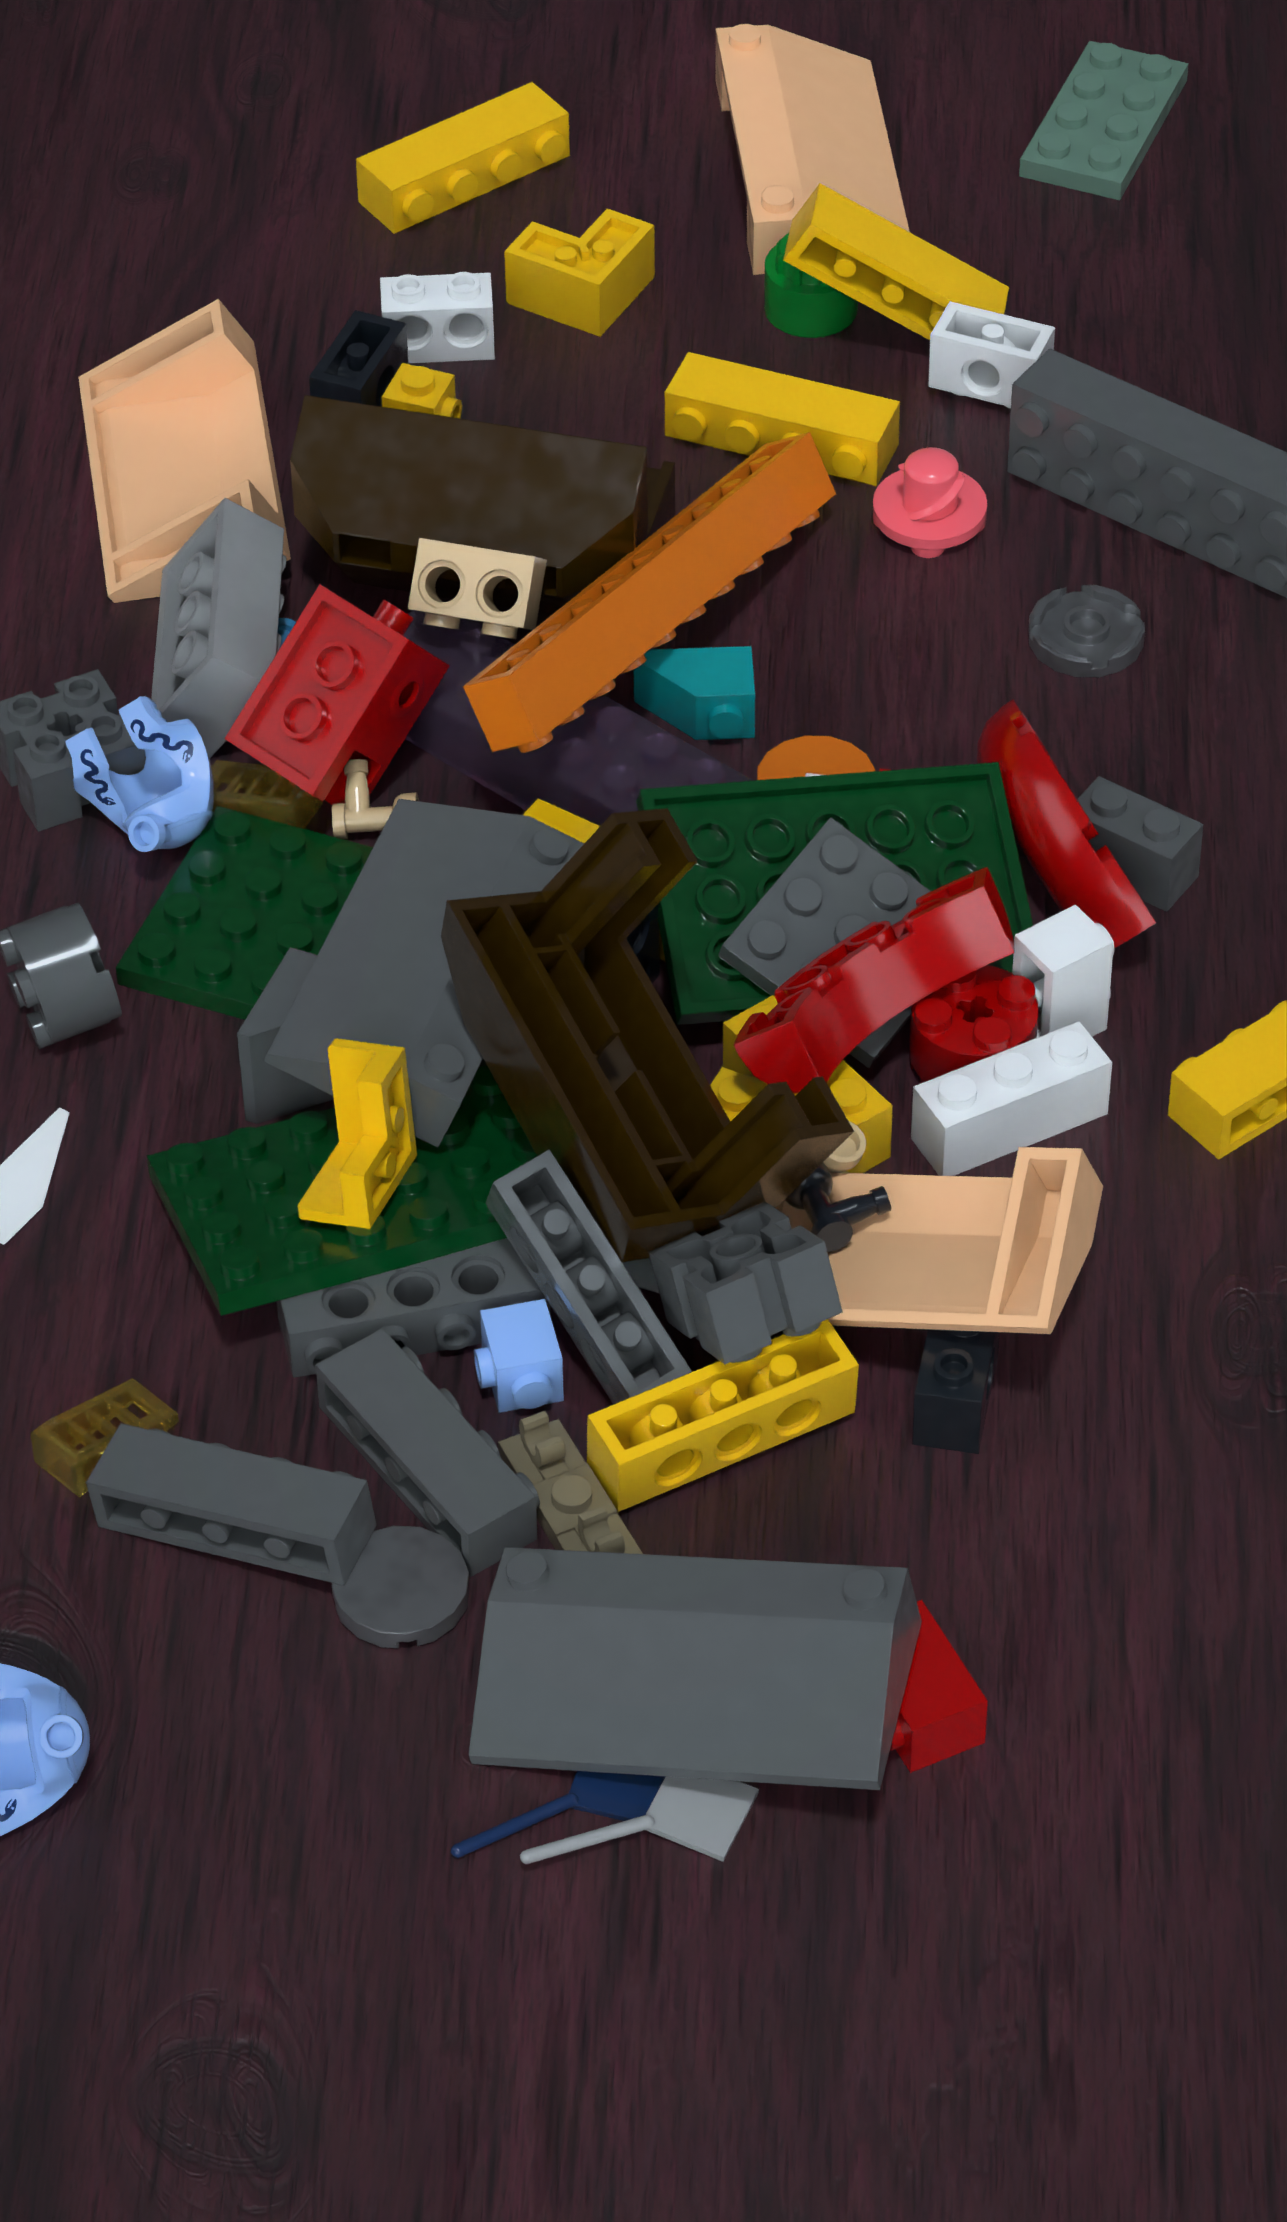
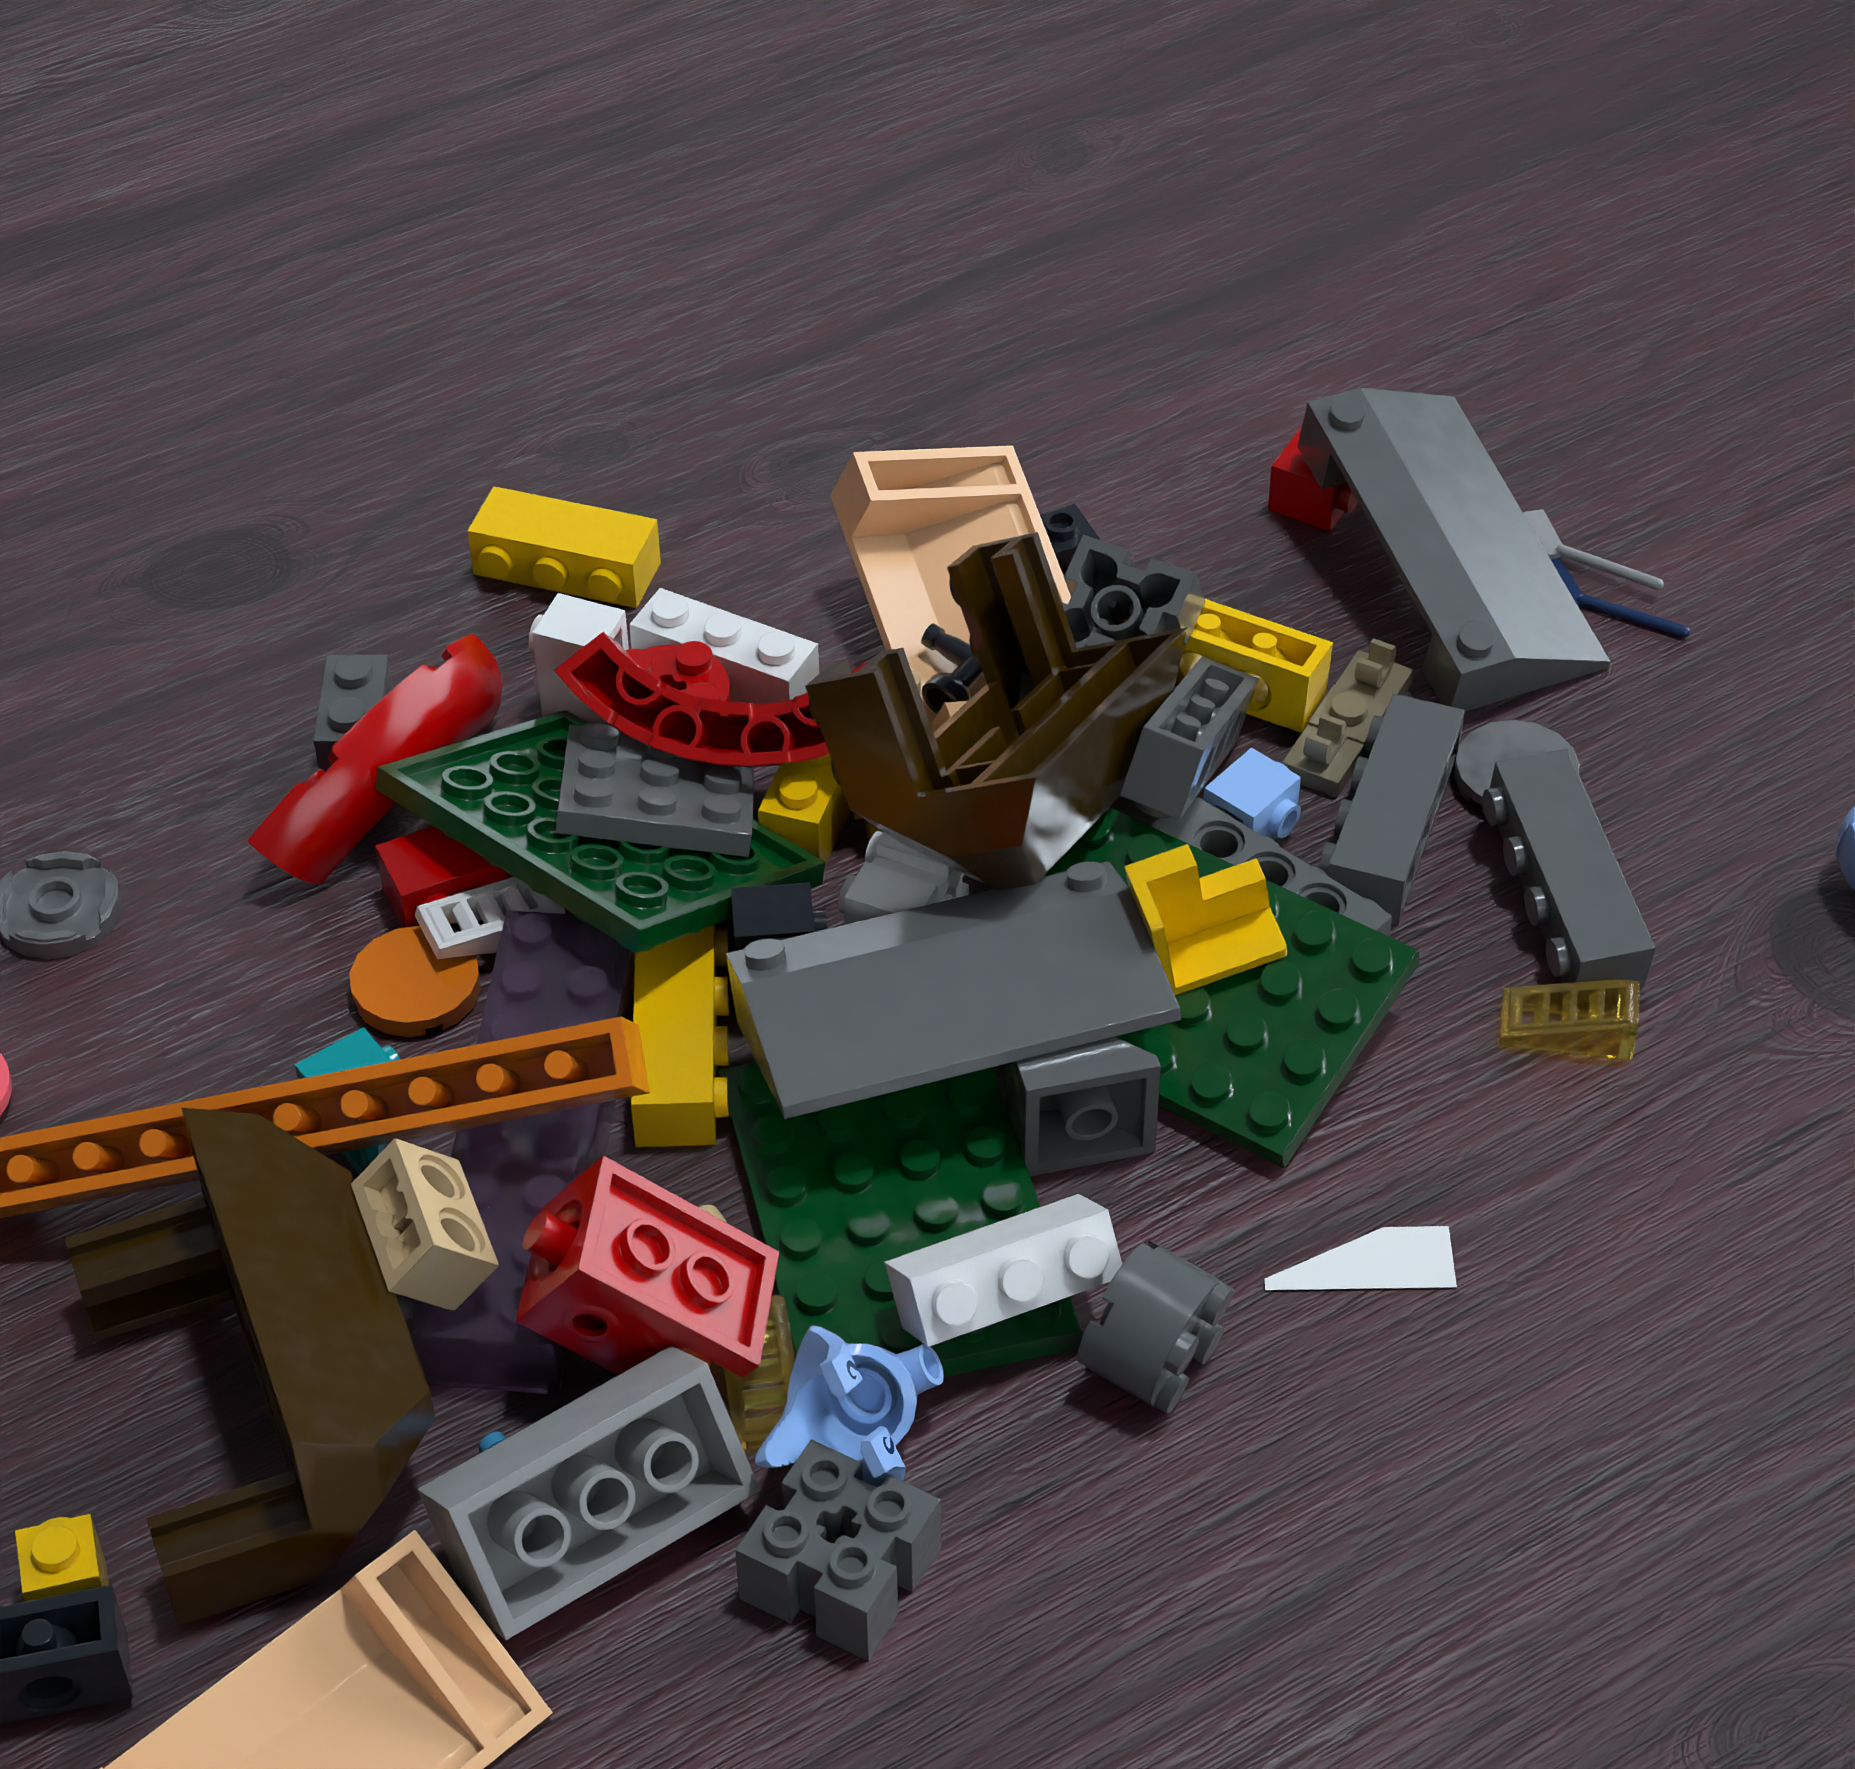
camera: 125 degrees left, 0 degrees up
none -> white brick [884,1194,1122,1347]

